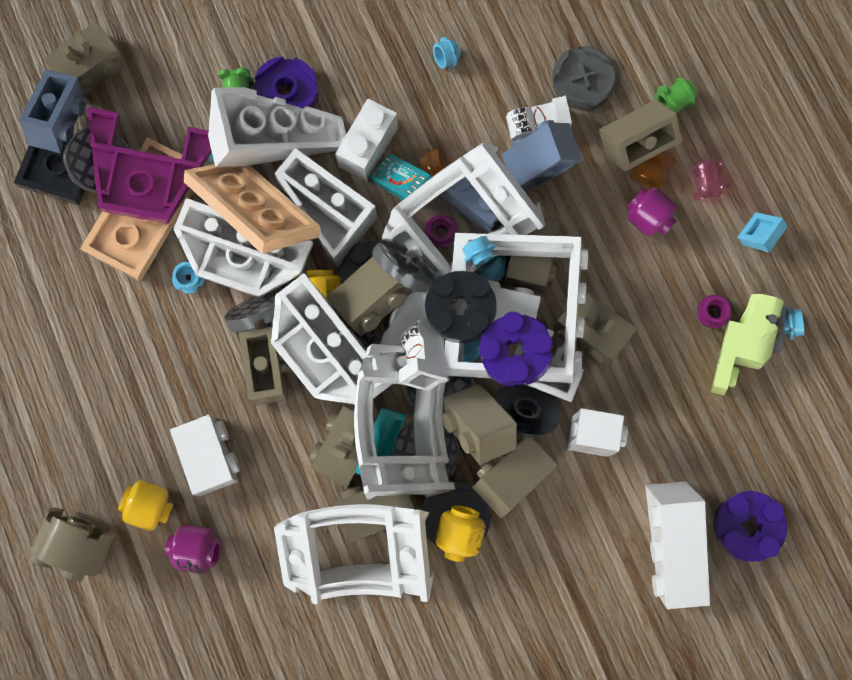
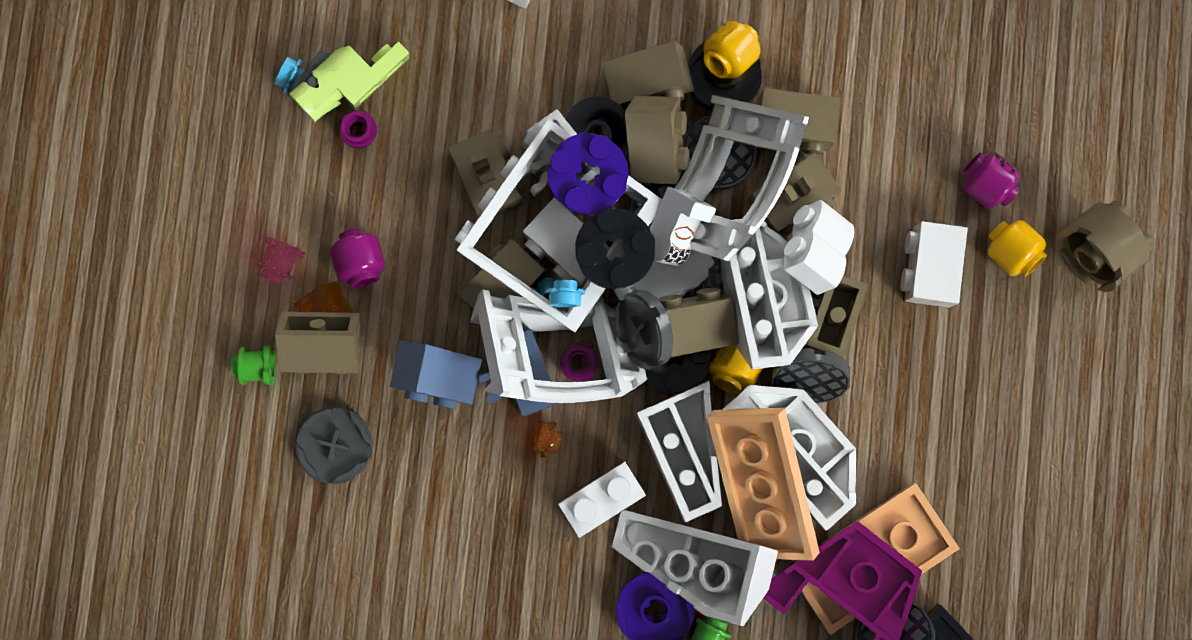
camera: 160 degrees left, 5 degrees up
medium azure plate [172,262,205,294] -> none
white wedge [274,504,435,604] -> none
teal tile [355,407,406,475] -> none
teal tile [368,153,432,200] -> none
medium azure plate [433,37,461,69] -> none
white leg [506,96,572,142] -> none
white brick [567,408,628,457] -> none
medium azure plate [737,212,788,252] -> none
none -> white brick [783,200,854,295]

